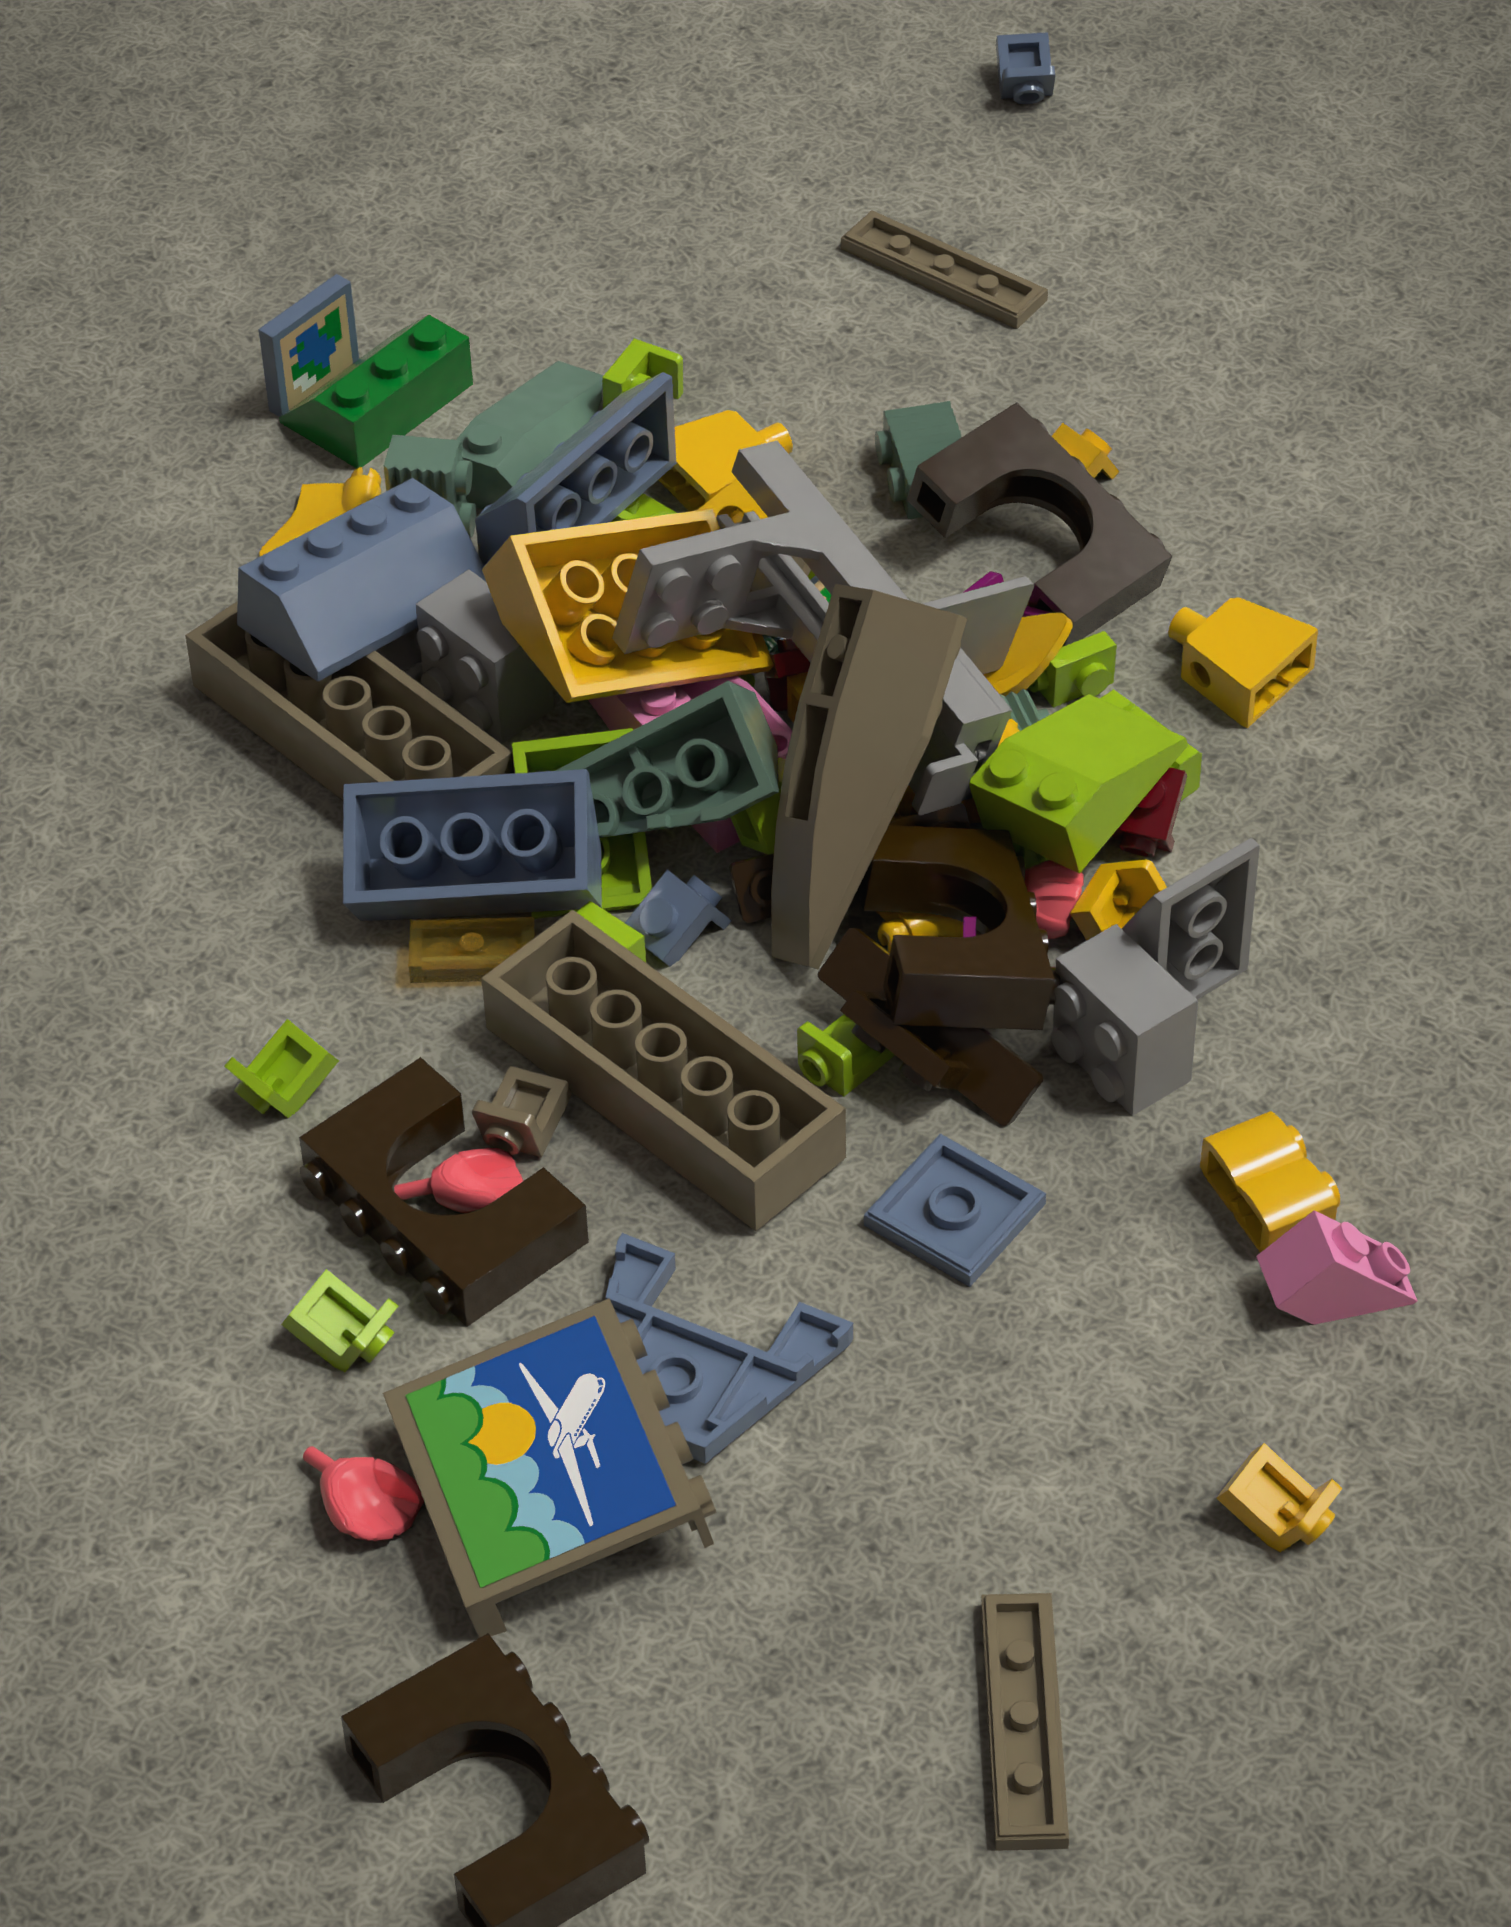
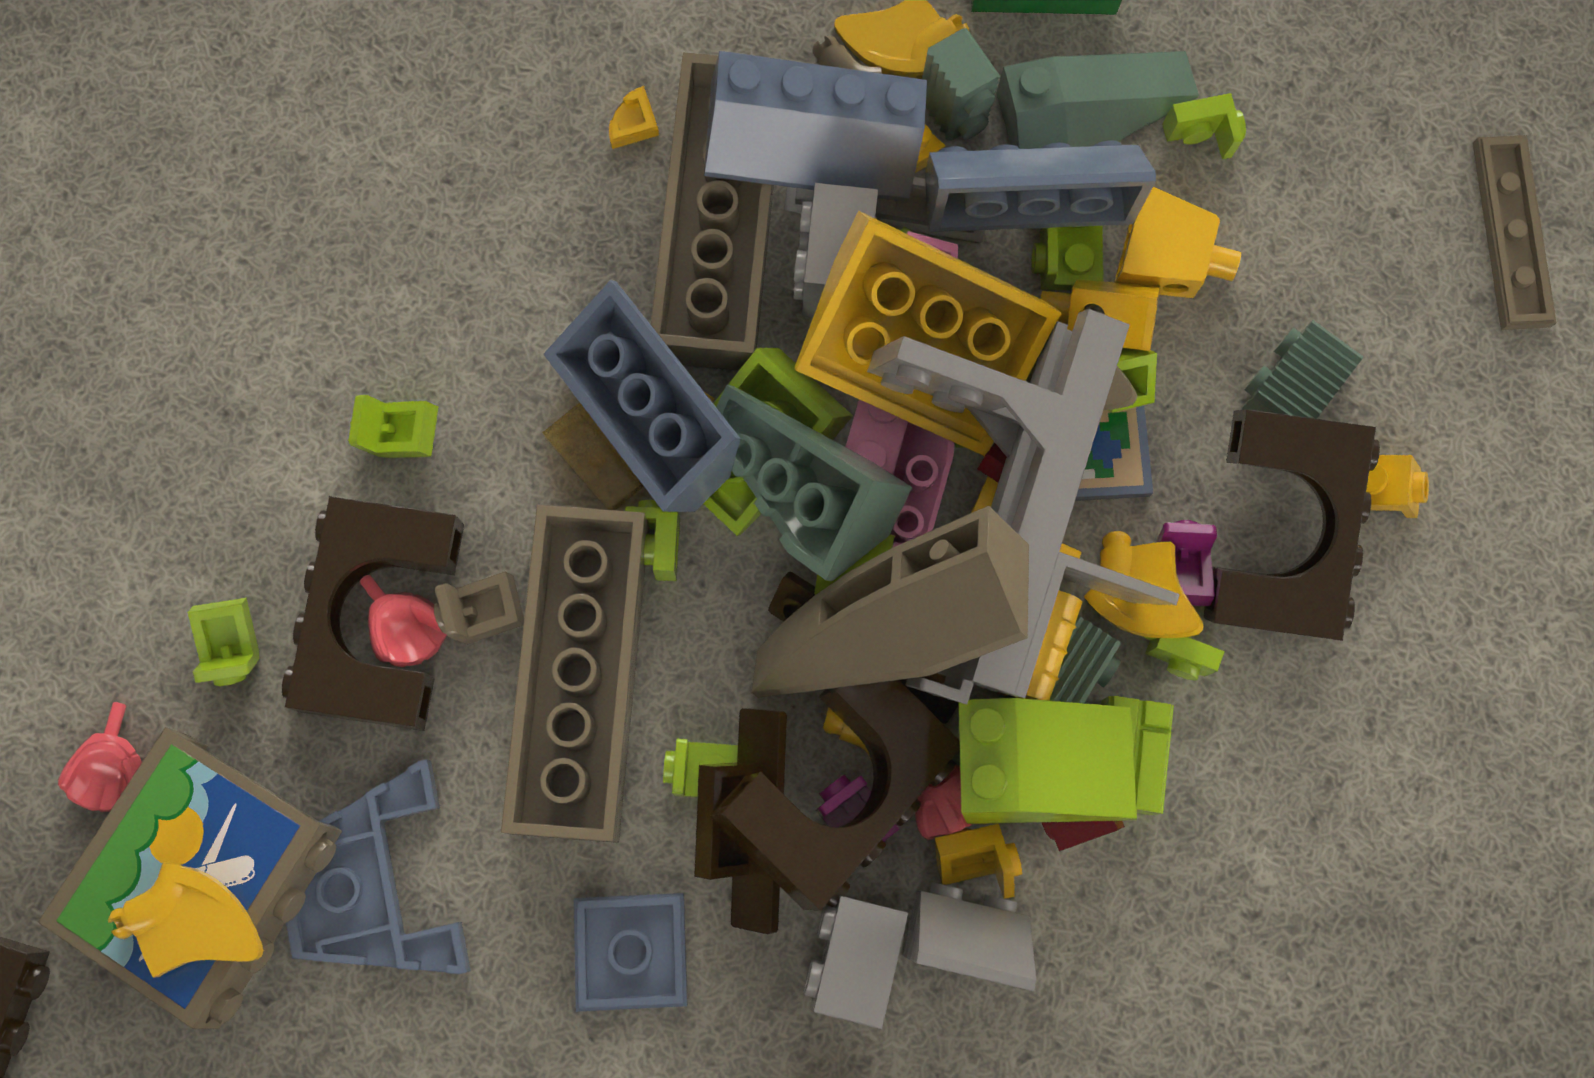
camera: 45 degrees right, 30 degrees up
sand blue bracket [625,870,732,966] -> none
yellow torso [1168,597,1318,728] -> none
none -> yellow arm [108,862,264,978]
none -> yellow tile [609,86,659,149]

